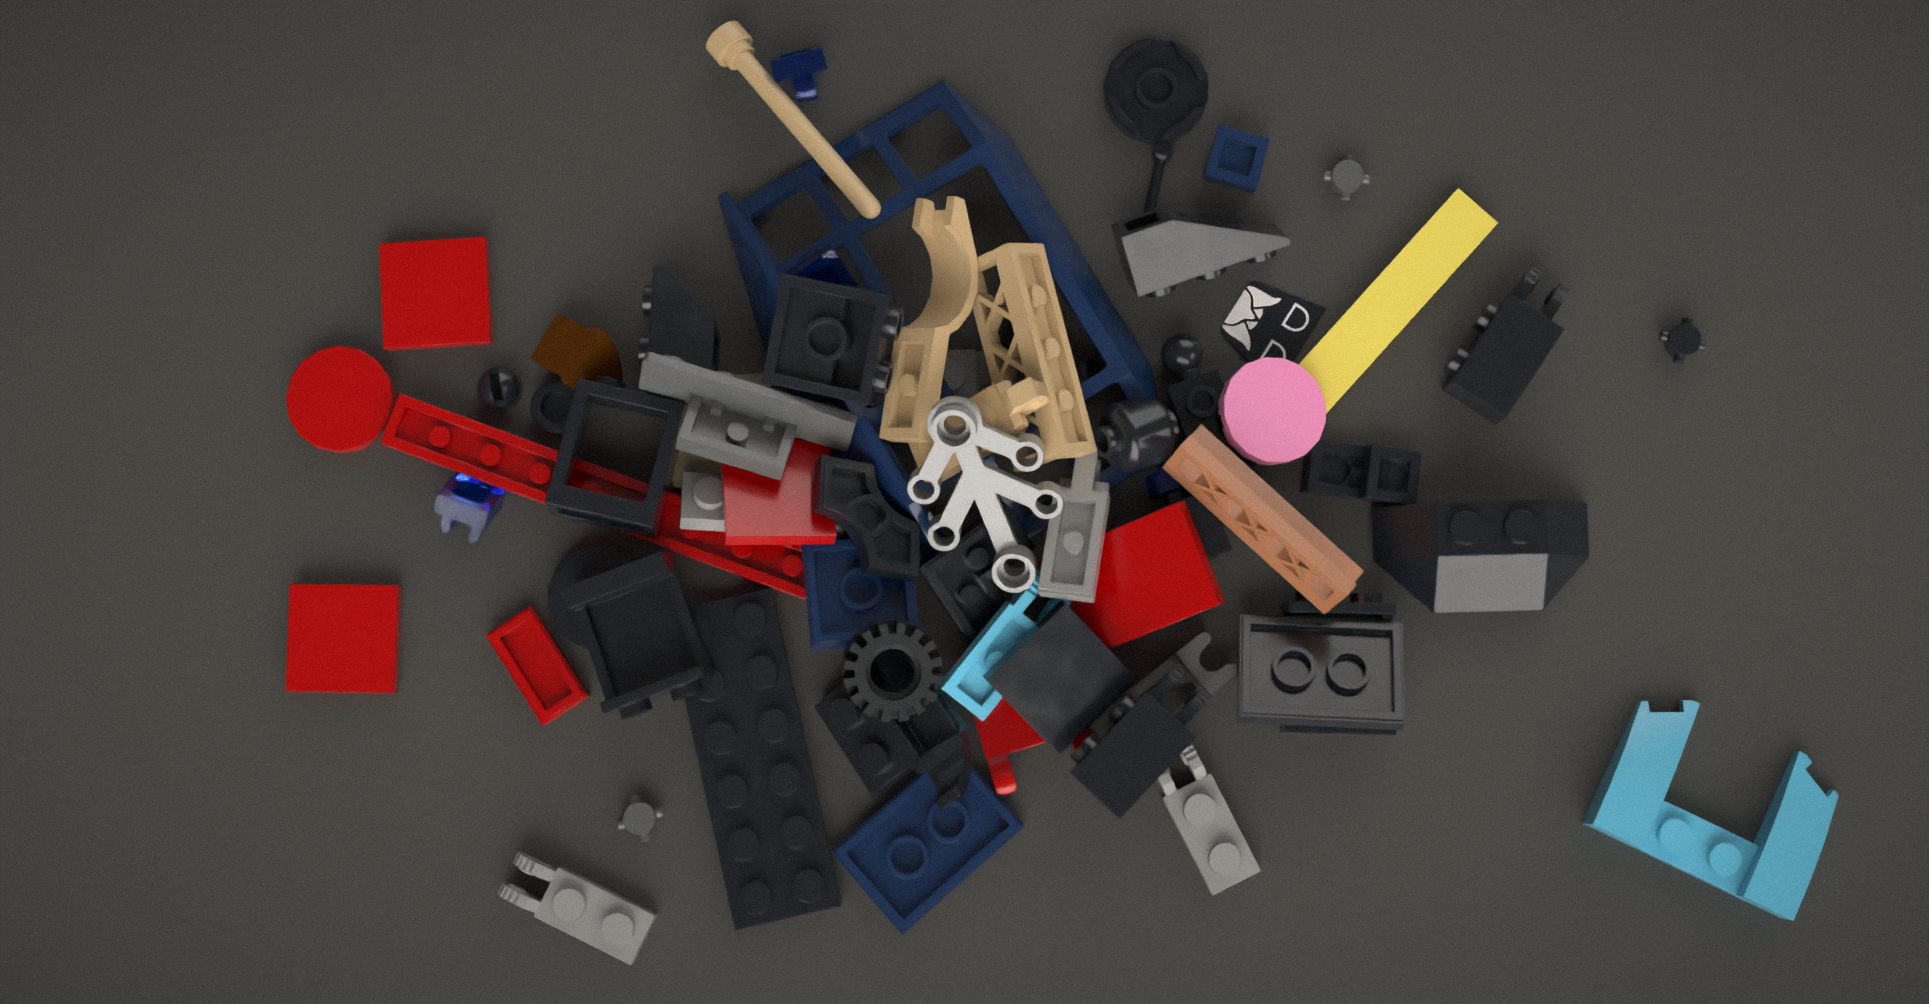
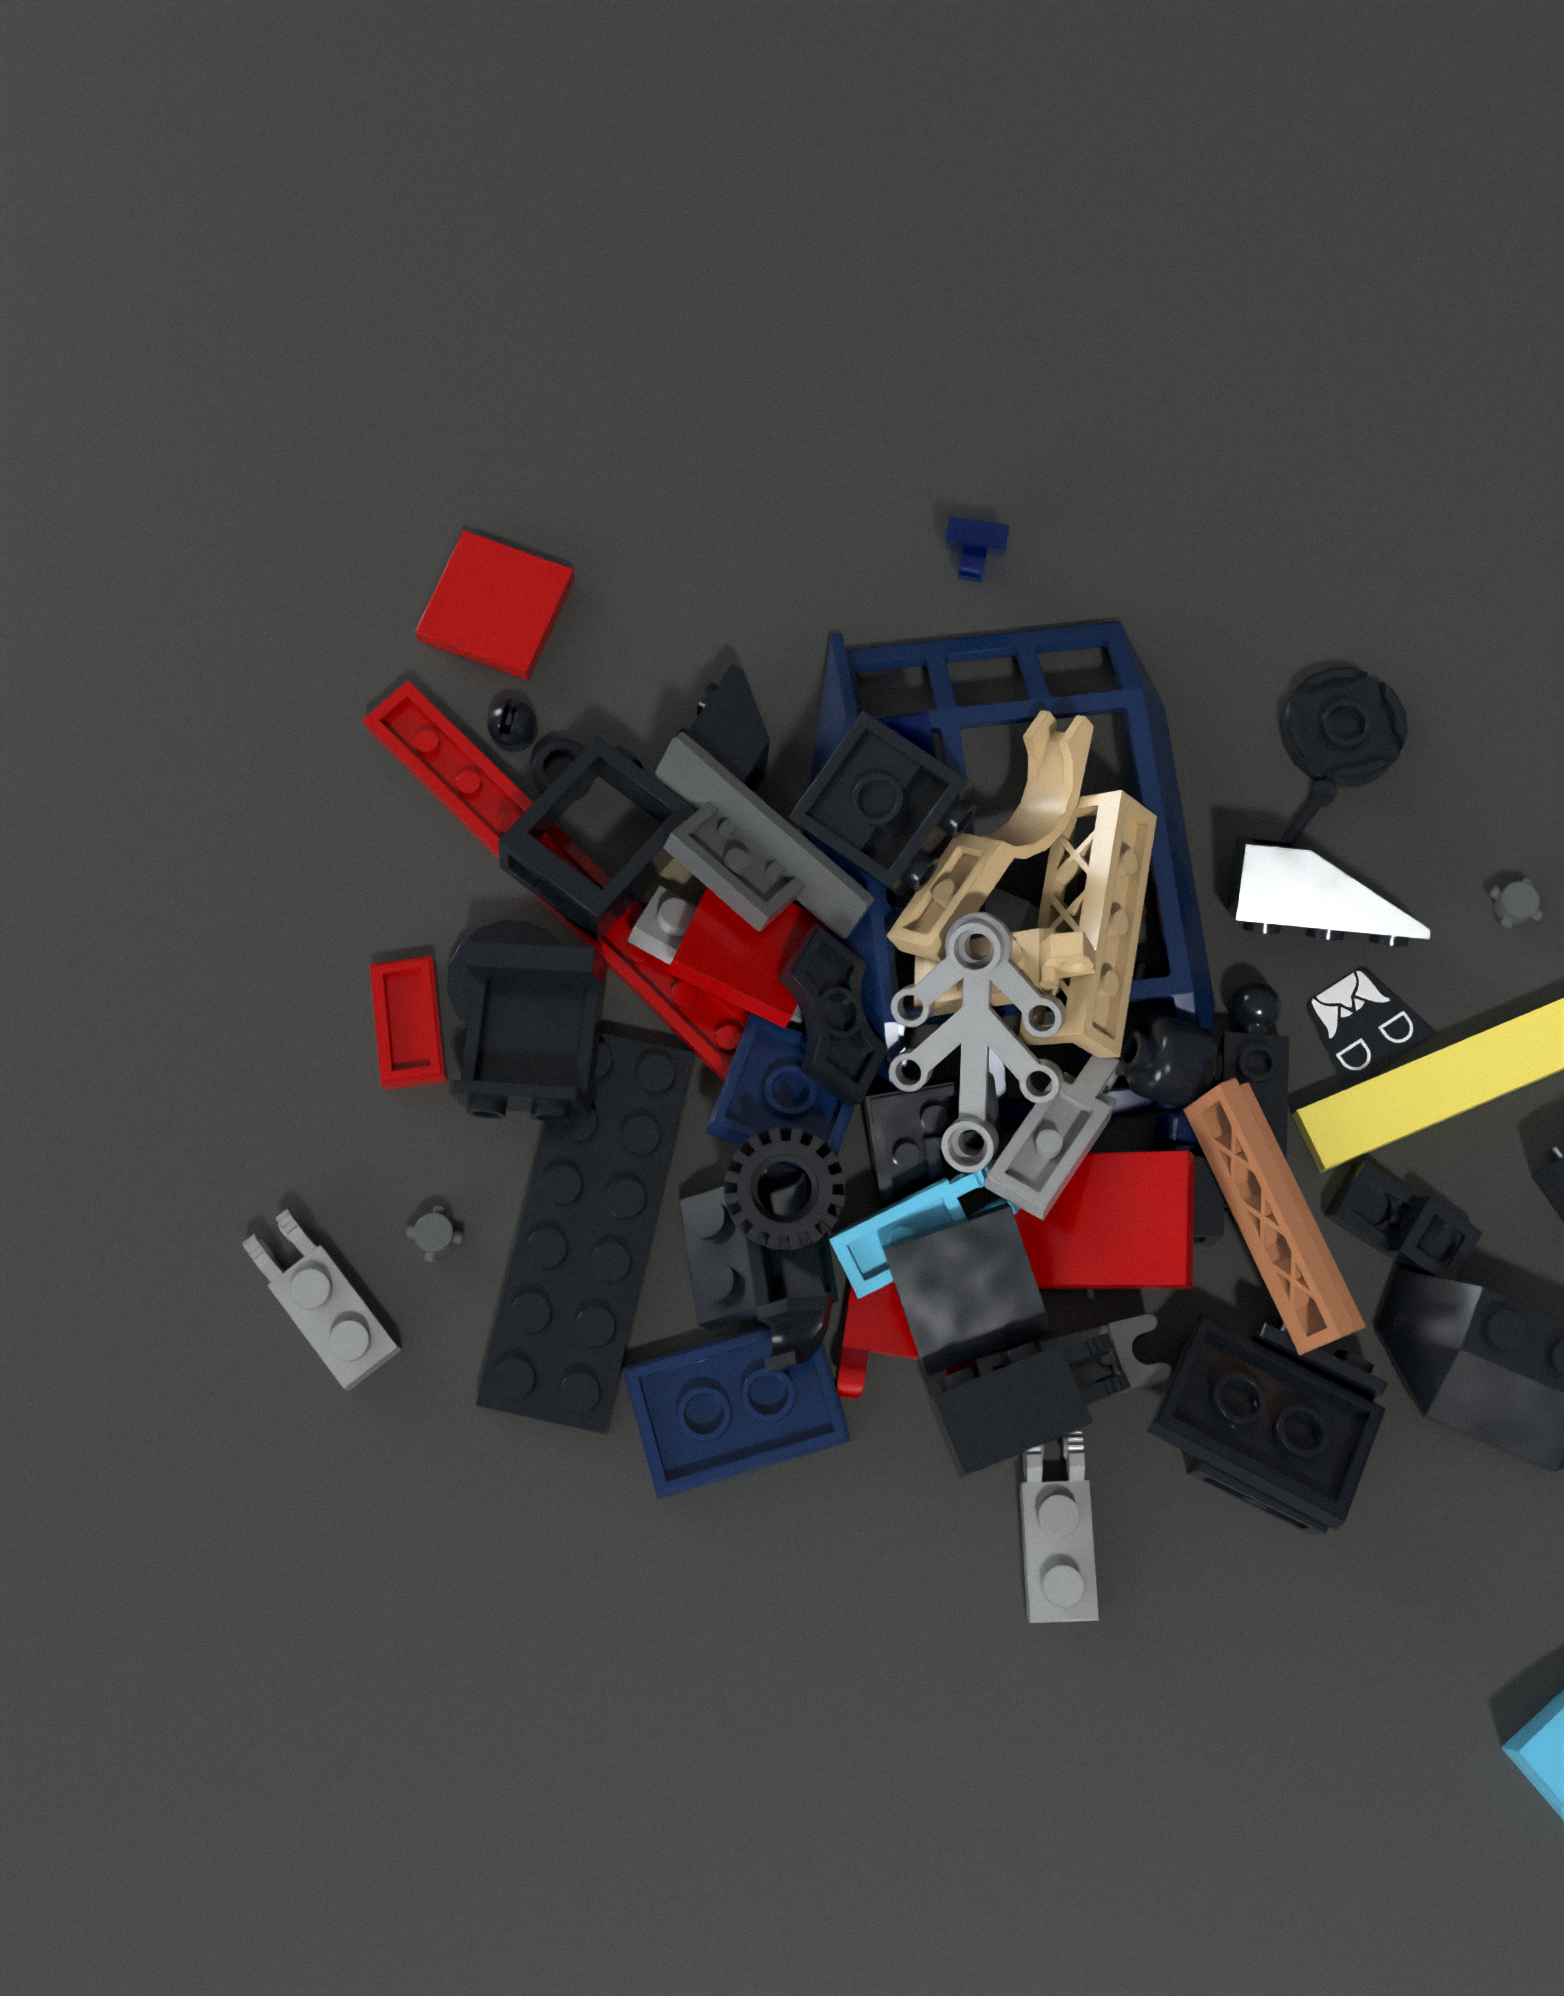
camera: 25 degrees right, 10 degrees down
red tile [285,584,401,693] -> none
red tile [286,346,397,454] -> none
clear blue tile [433,472,506,543] -> none
reddish brown tile [530,313,623,389] -> none
tan piece [706,21,881,219] -> none
dark blue plate [1203,125,1270,194] -> none
bright pink tile [1218,357,1326,465] -> none

